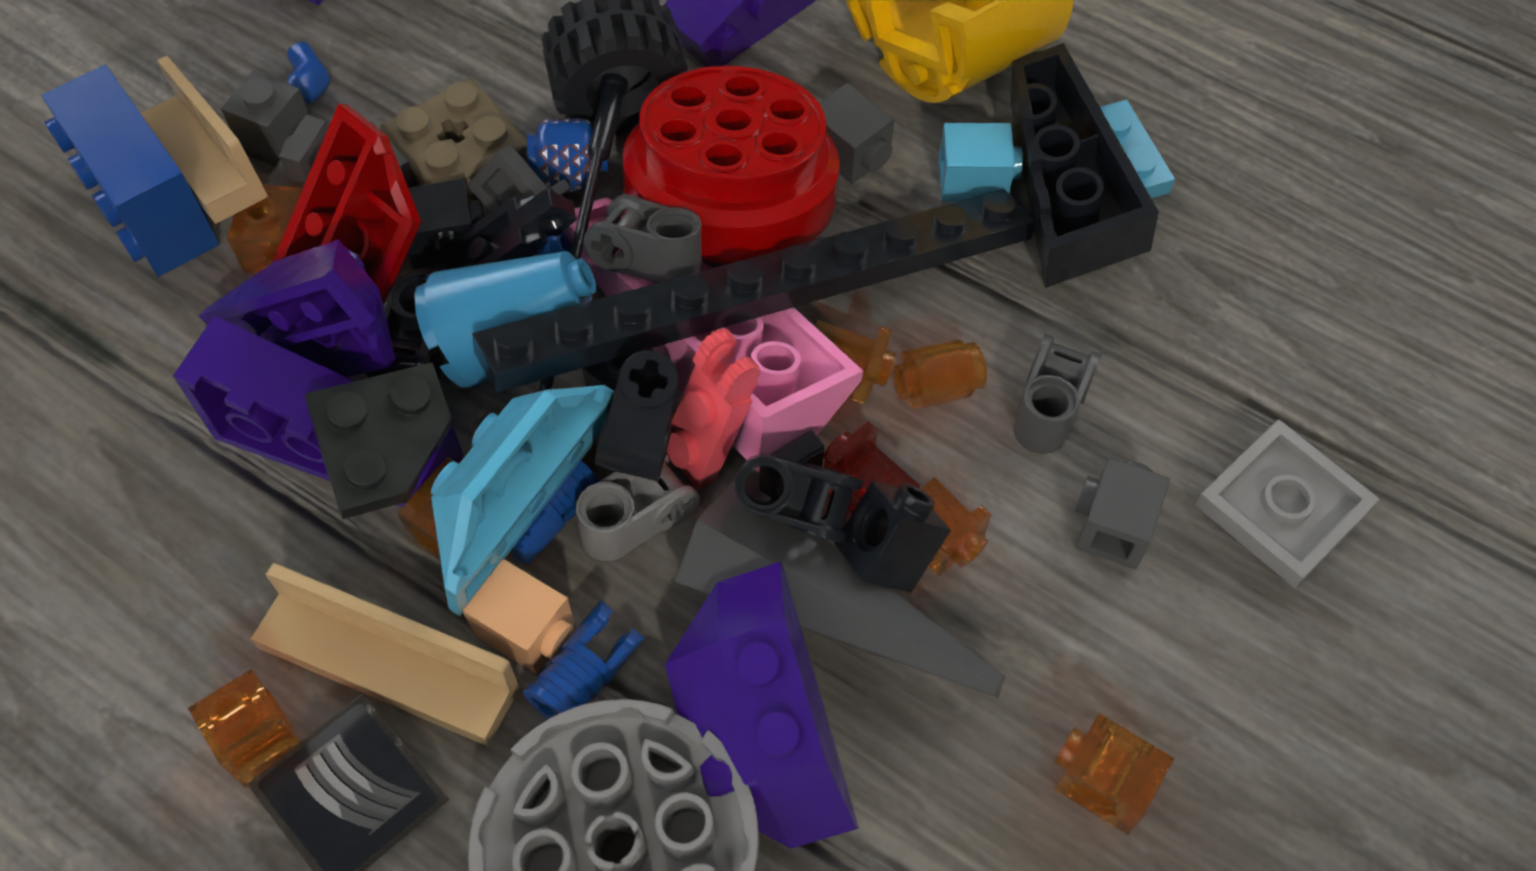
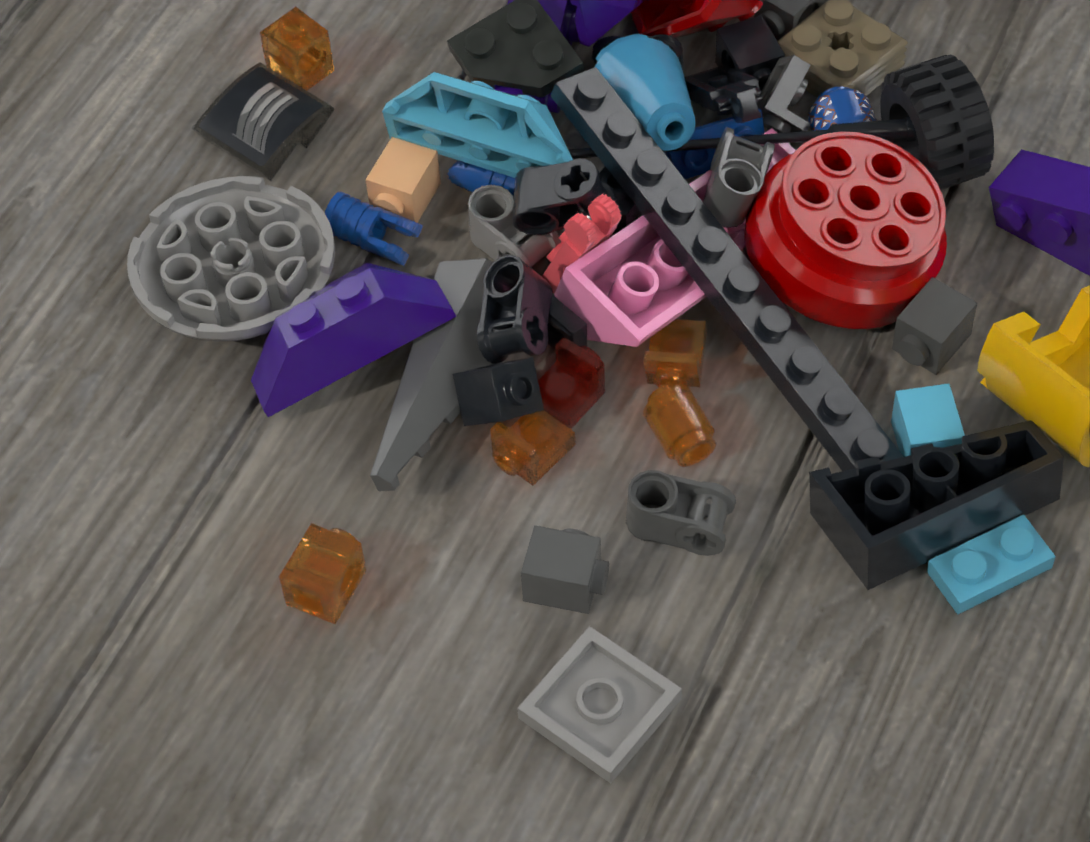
camera: 85 degrees right, 5 degrees down
tan panel [251,563,520,747] -> none

